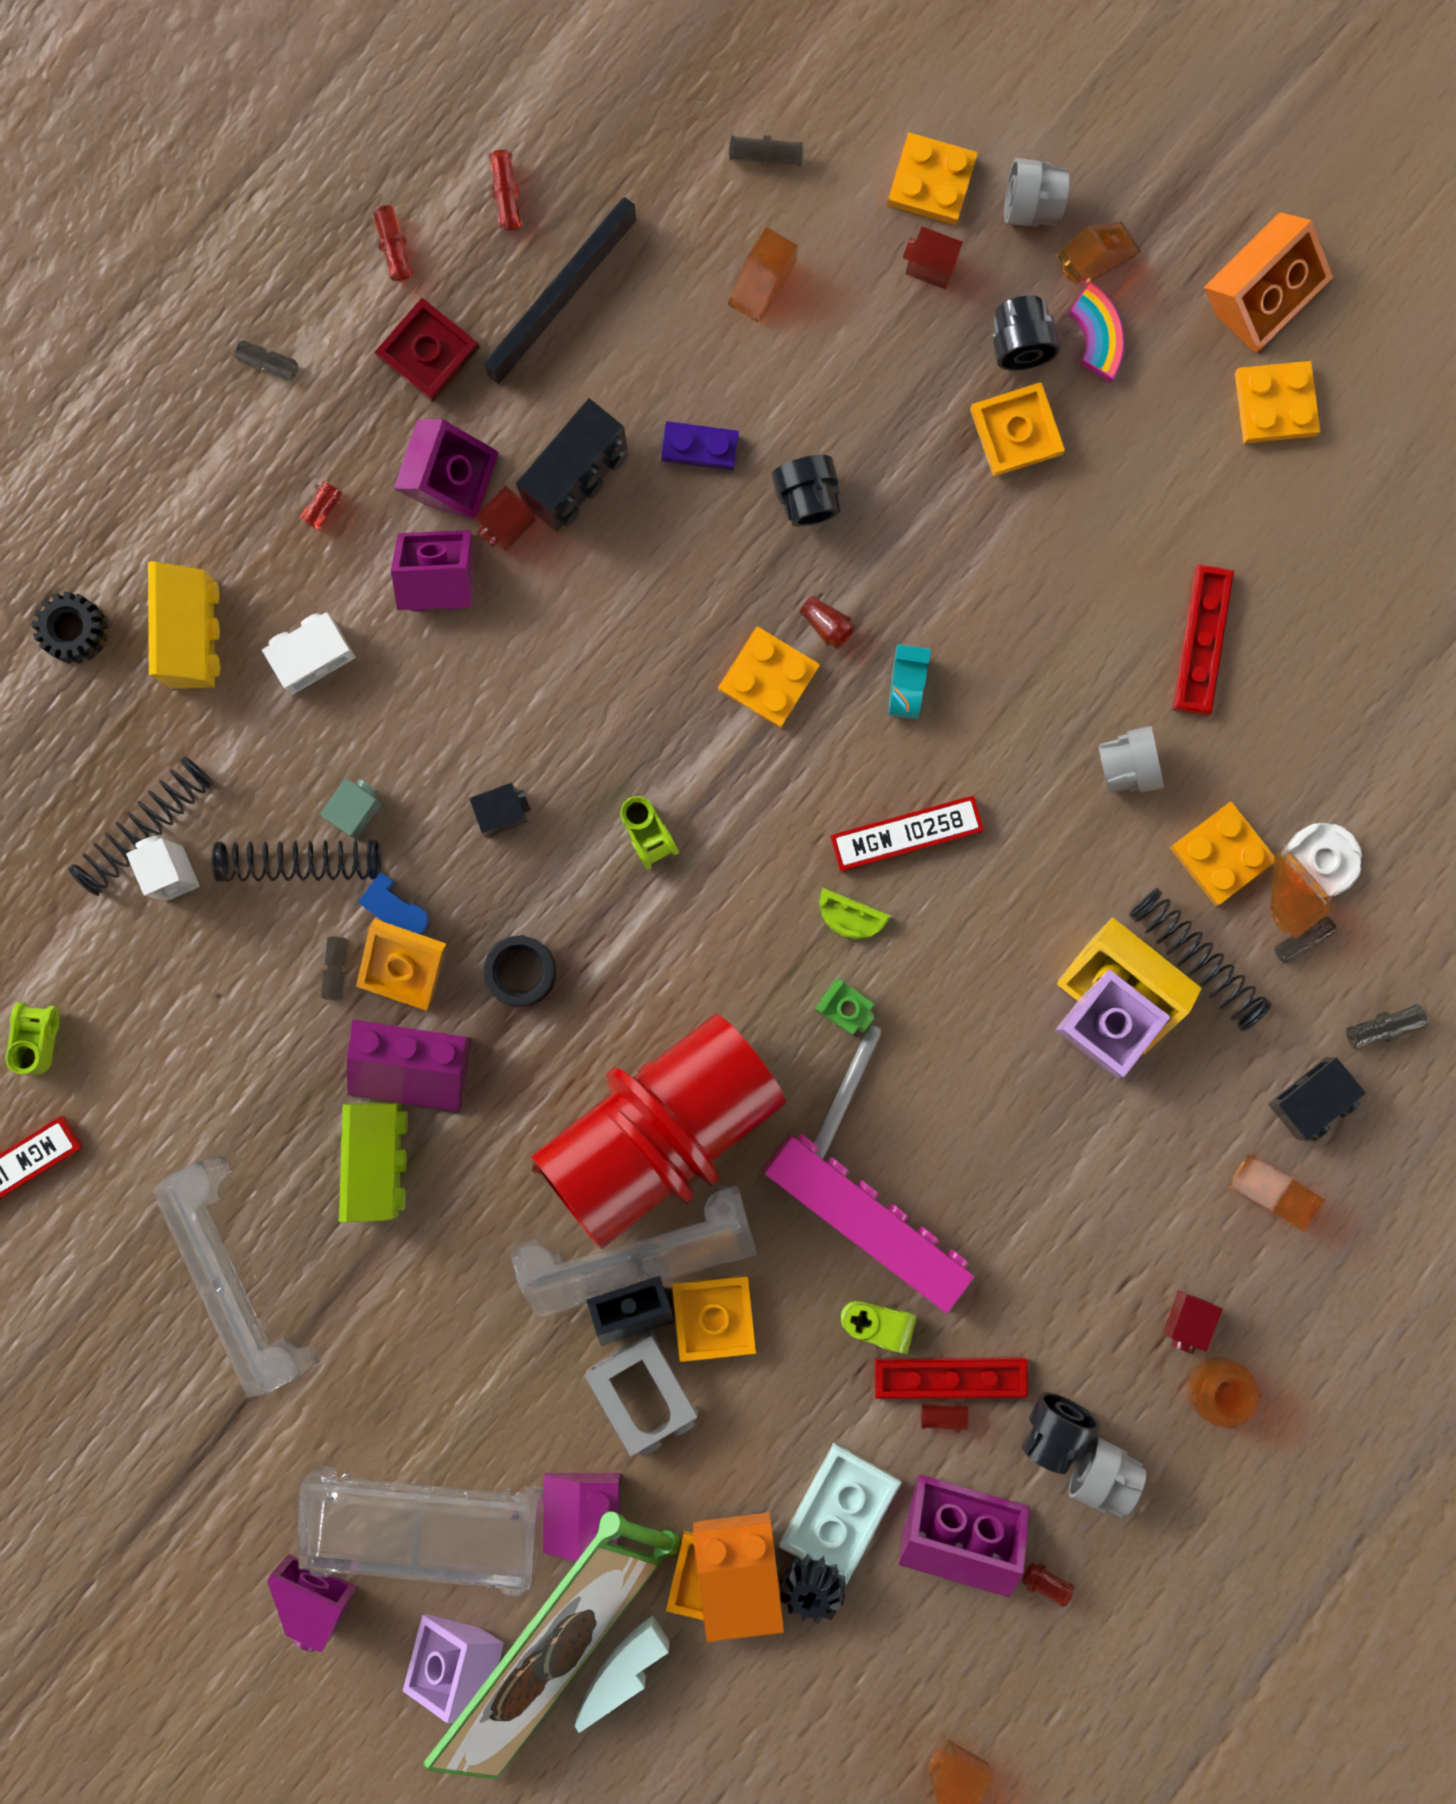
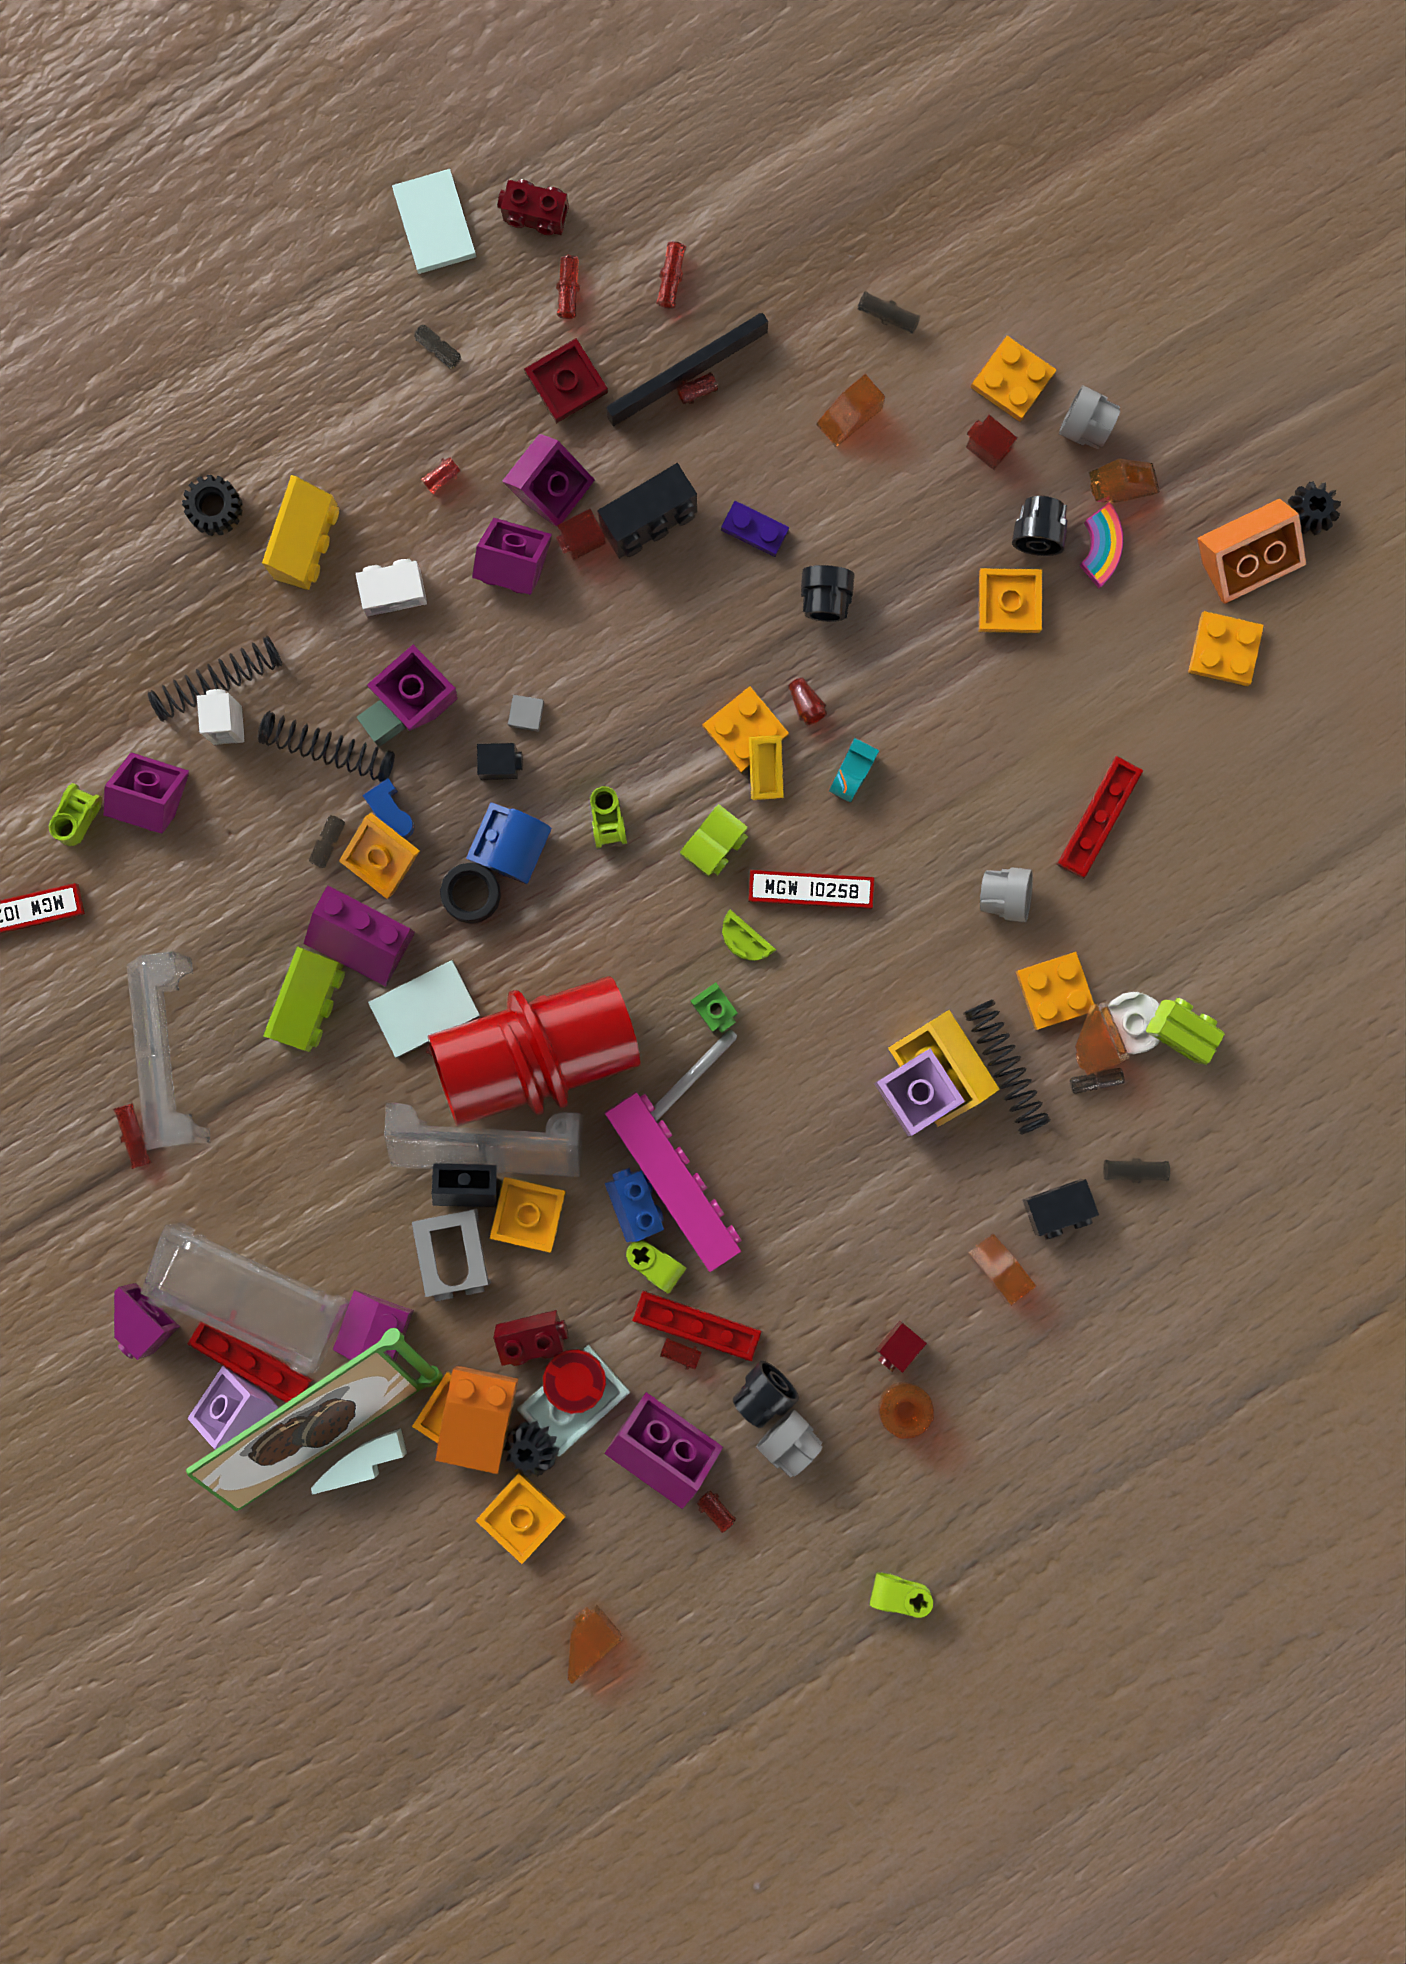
camera: 20 degrees right, 0 degrees up
none -> magenta slope [103,752,189,834]
none -> clear red pin [113,1103,152,1169]
none -> red tile [187,1316,314,1403]
none -> magenta slope [367,644,458,731]
none -> light aqua tile [368,960,480,1058]
none -> light aqua tile [392,169,476,274]
none -> blue brick [466,802,552,884]
none -> light orange plate [475,1472,566,1564]
none -> dark red brick [493,1310,569,1366]
none -> dark red brick [497,179,569,236]
none -> light grey tile [508,695,544,732]
none -> red tile [543,1349,606,1414]
none -> blue brick [604,1168,664,1242]
none -> clear red pin [677,372,718,405]
none -> lime brick [680,804,748,877]
none -> yellow tile [749,735,784,800]
none -> lime piece [869,1572,933,1618]
none -> lime brick [1146,998,1225,1065]
none -> black gear [1288,481,1341,536]

